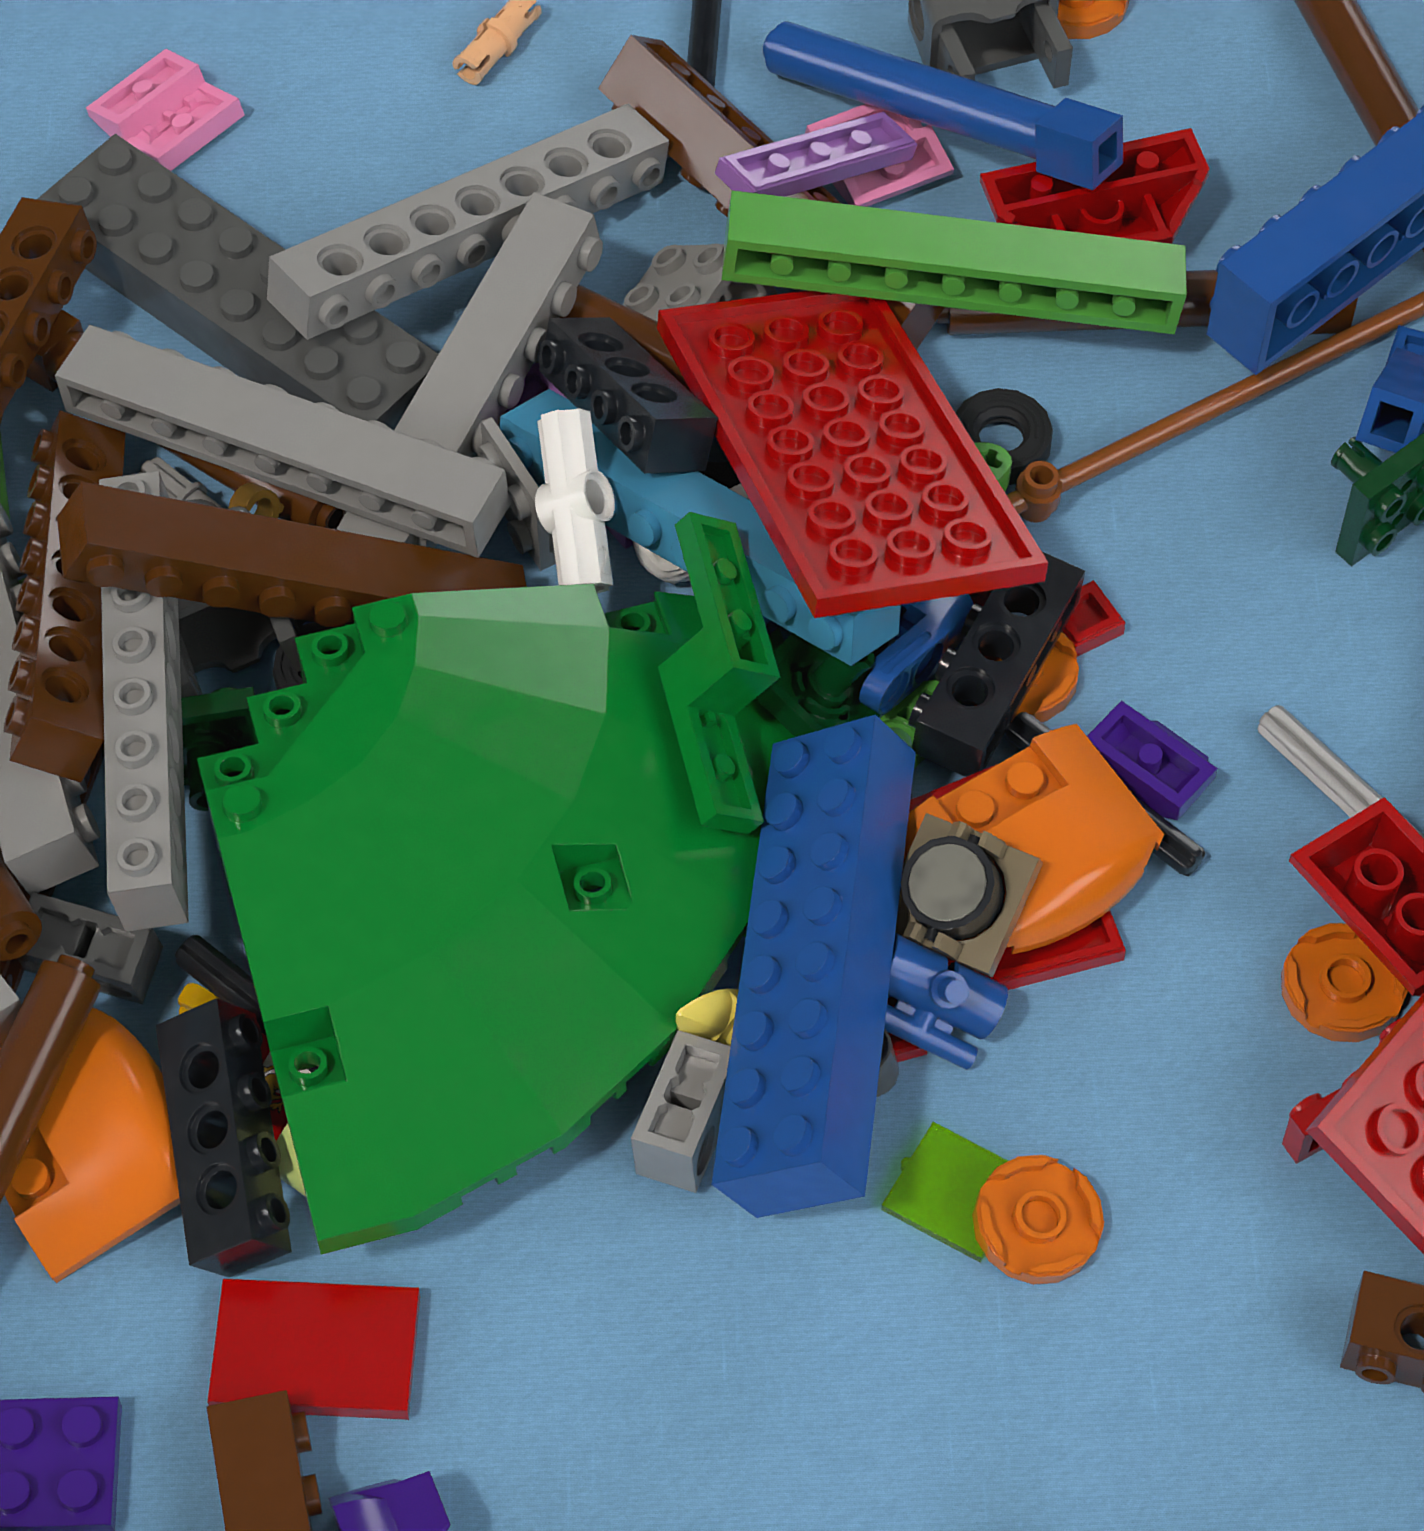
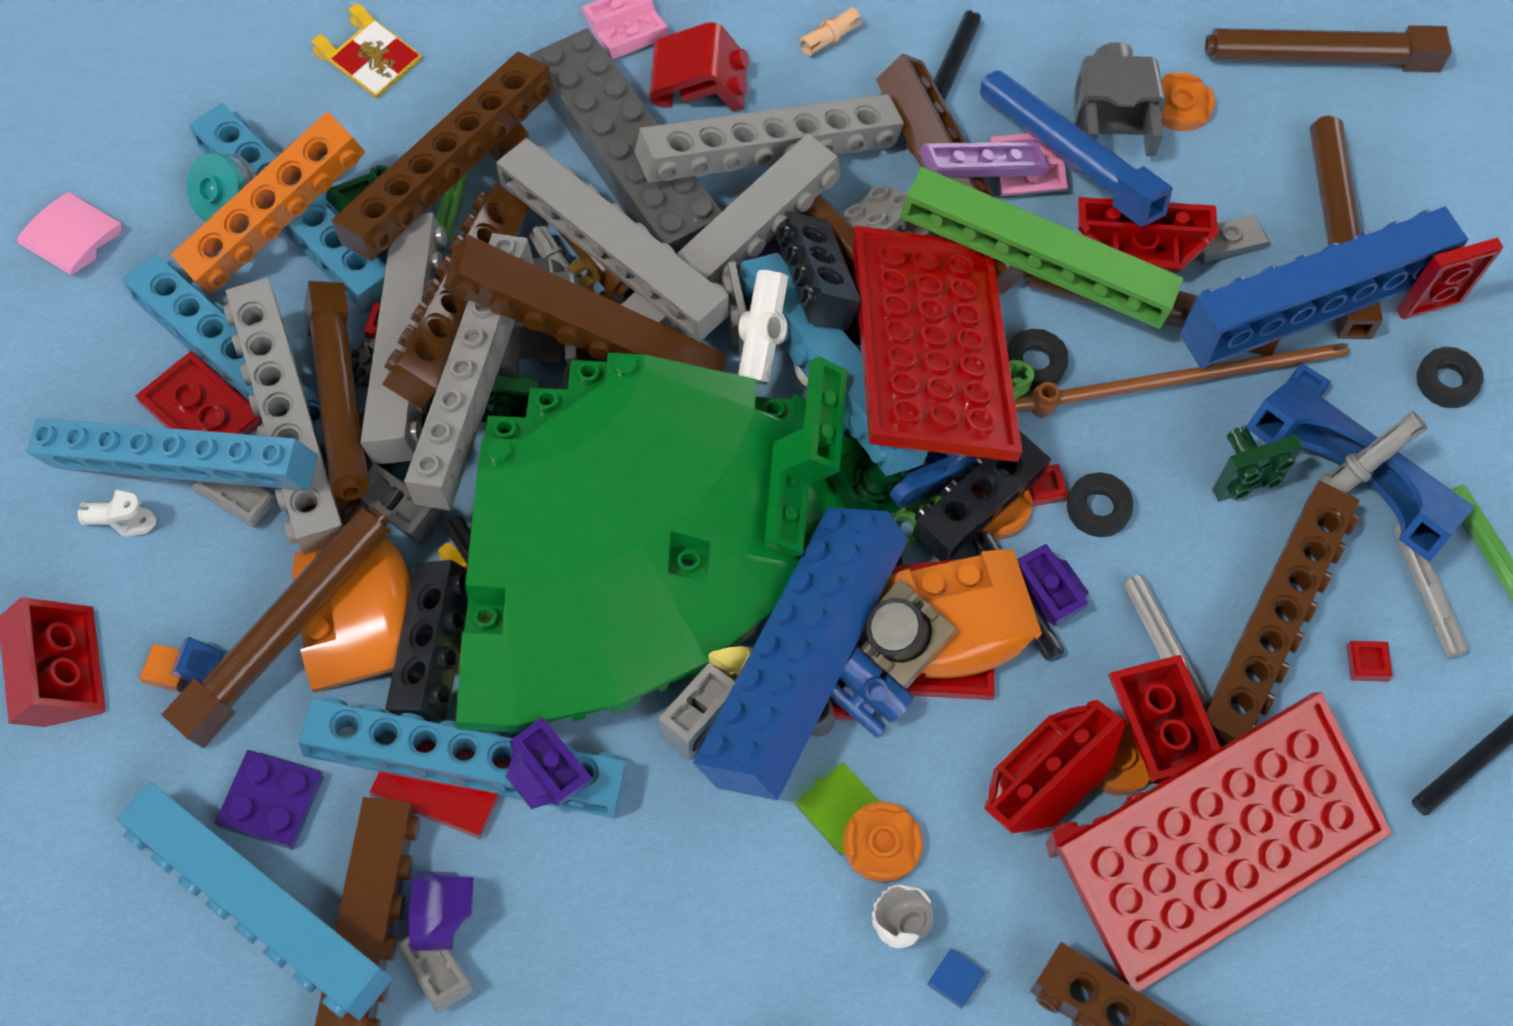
camera: 15 degrees right, 5 degrees up
none -> dark azure brick [299,697,626,818]
none -> dark purple slope [505,717,592,809]
none -> red piece [649,22,749,112]
none -> light grey hair [871,885,934,949]
none -> blue tile [927,949,985,1009]
none -> red wedge [984,699,1125,834]
none -> black tyre [1066,472,1134,537]
none -> light grey plate [1199,215,1268,263]

